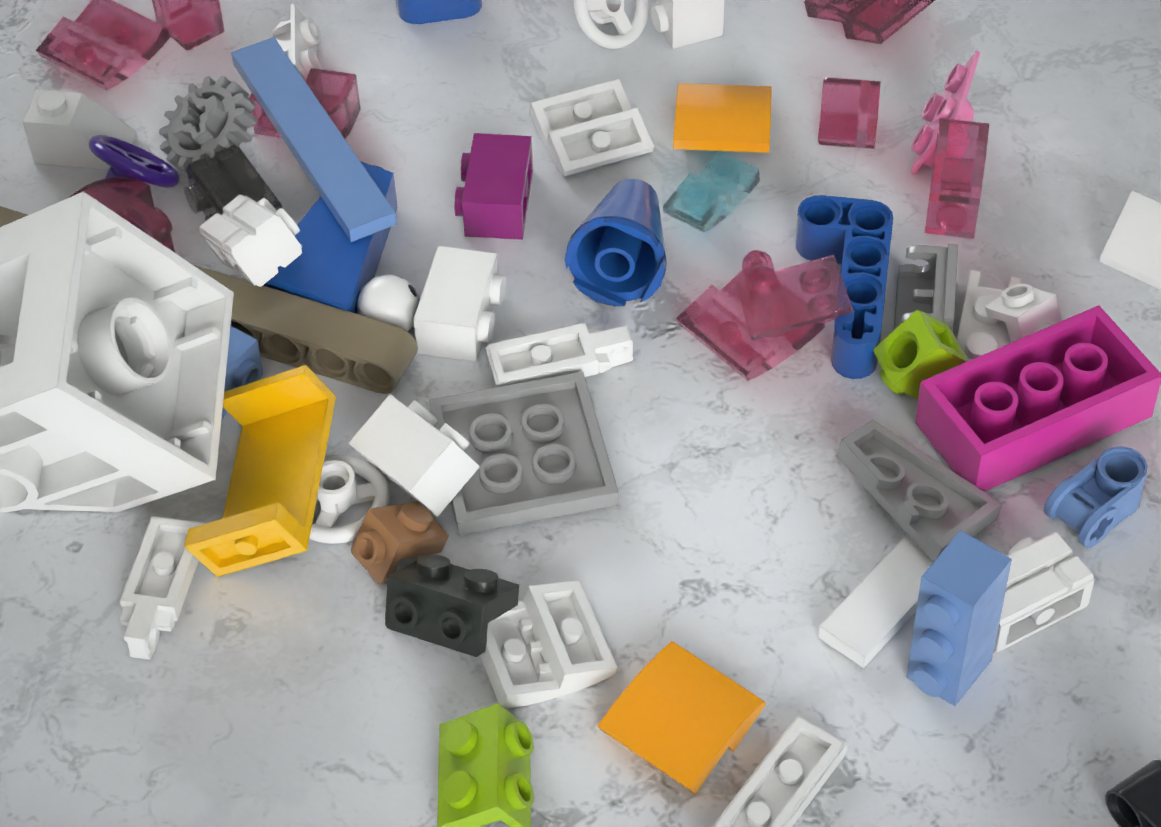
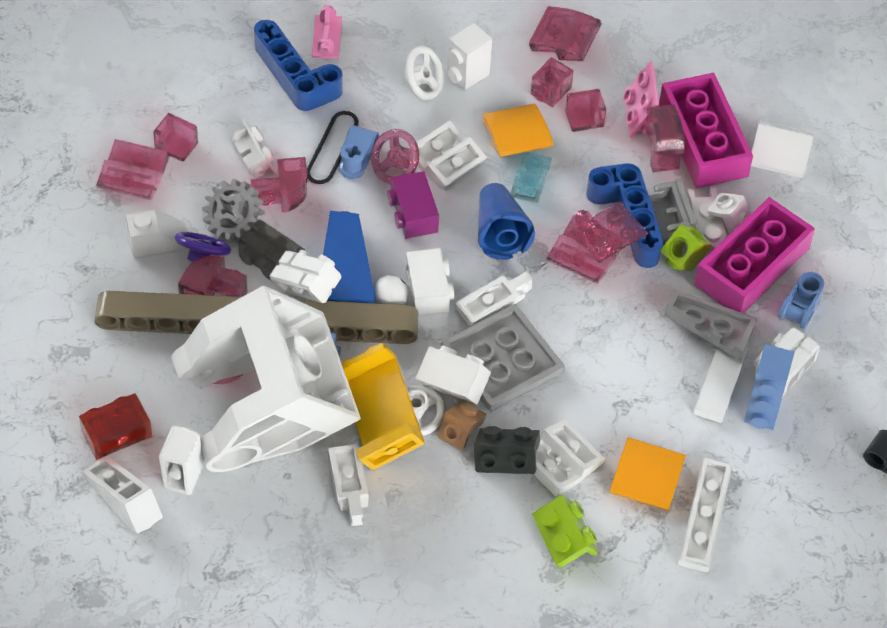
camera: 25 degrees left, 5 degrees up
medium blue tile [231,37,397,242] -> none
none -> black piece [306,111,359,184]
none -> medium blue piece [340,125,379,179]
none -> clear pink piece [371,129,420,185]
none -> clear pink brick [530,57,574,108]
none -> dark pink brick [659,73,753,188]

